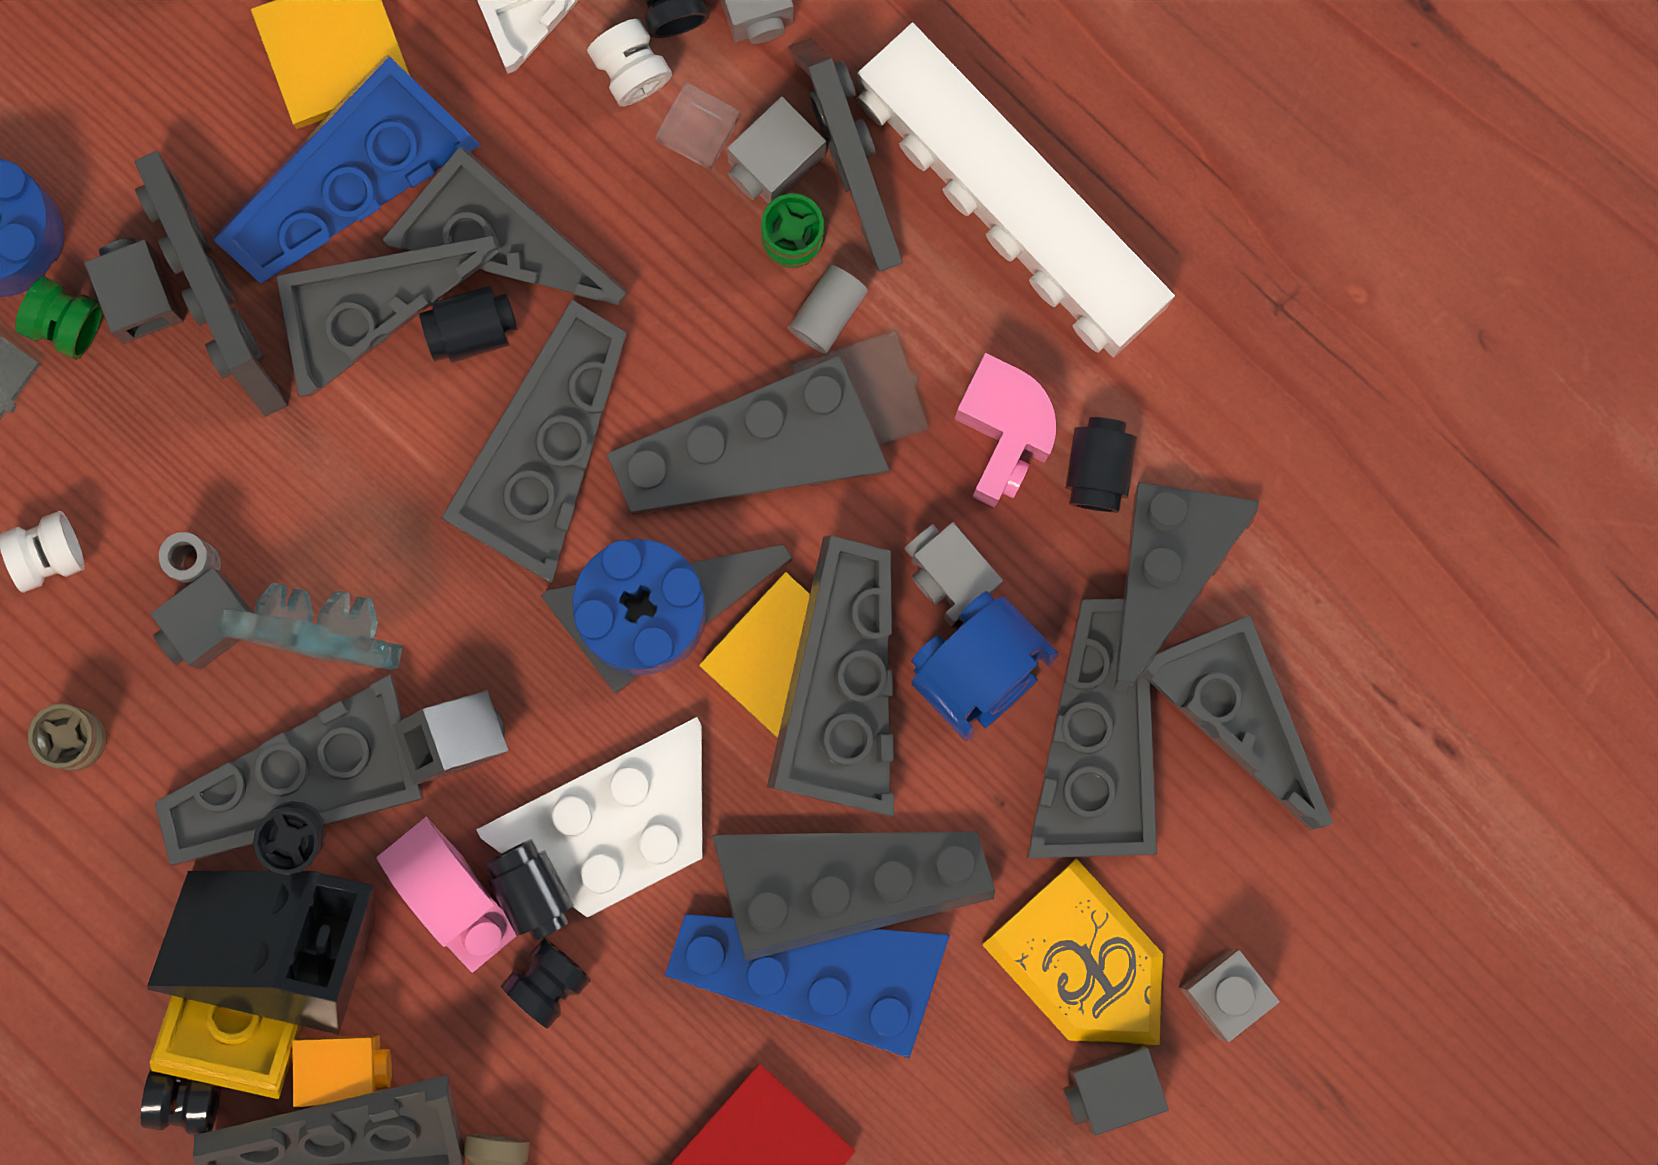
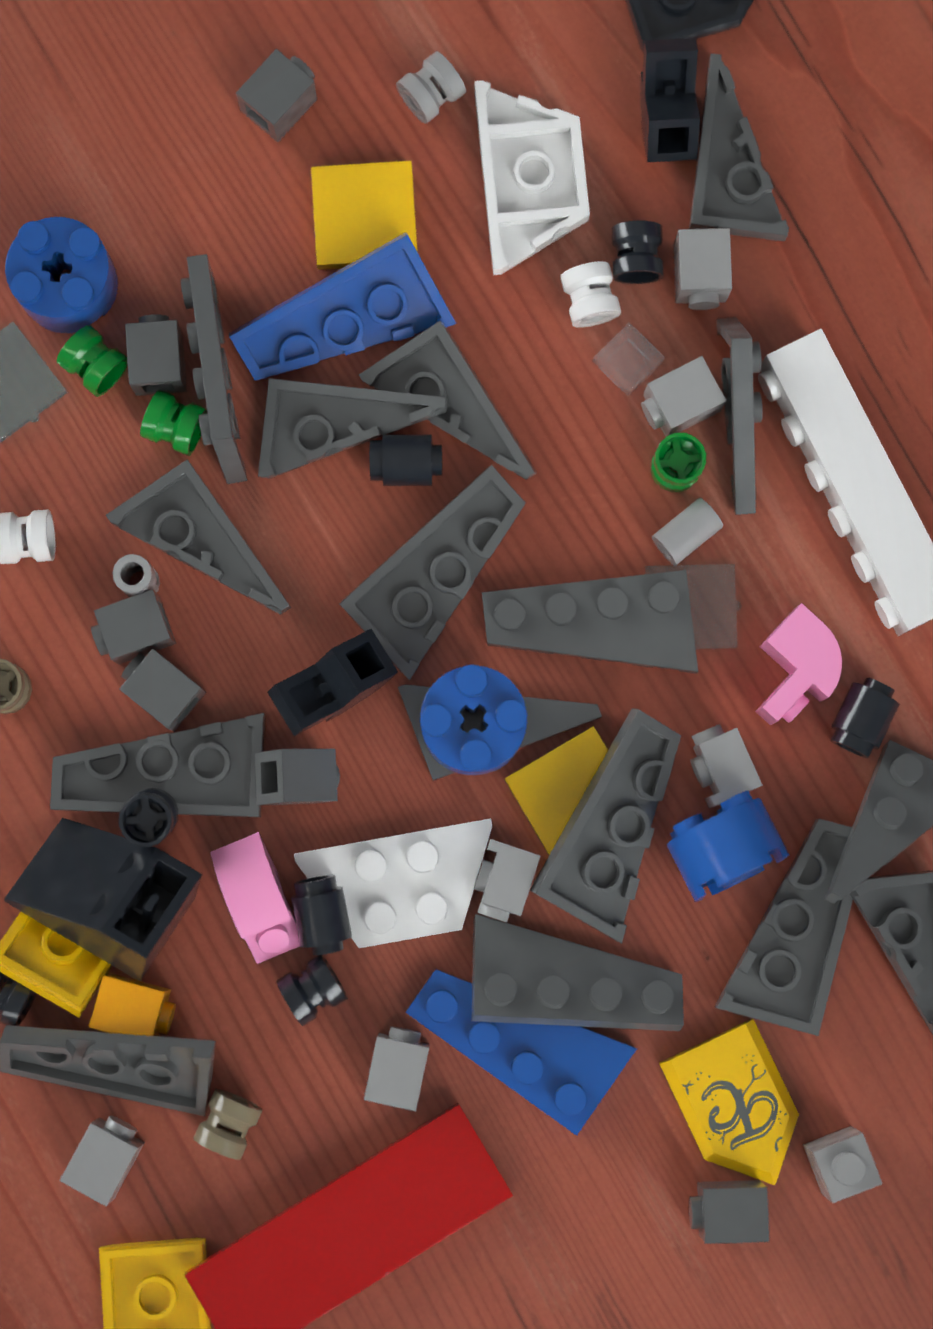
camera: 20 degrees right, 0 degrees up
clear light blue piece [219,583,403,671] -> none
none -> dark grey wing [106,459,291,615]
none -> dark grey brick [119,649,207,732]
none -> green wheel [140,390,208,456]
none -> black brick [267,629,399,736]
none -> light grey brick [364,1026,430,1111]
none -> light grey brick [474,839,541,922]

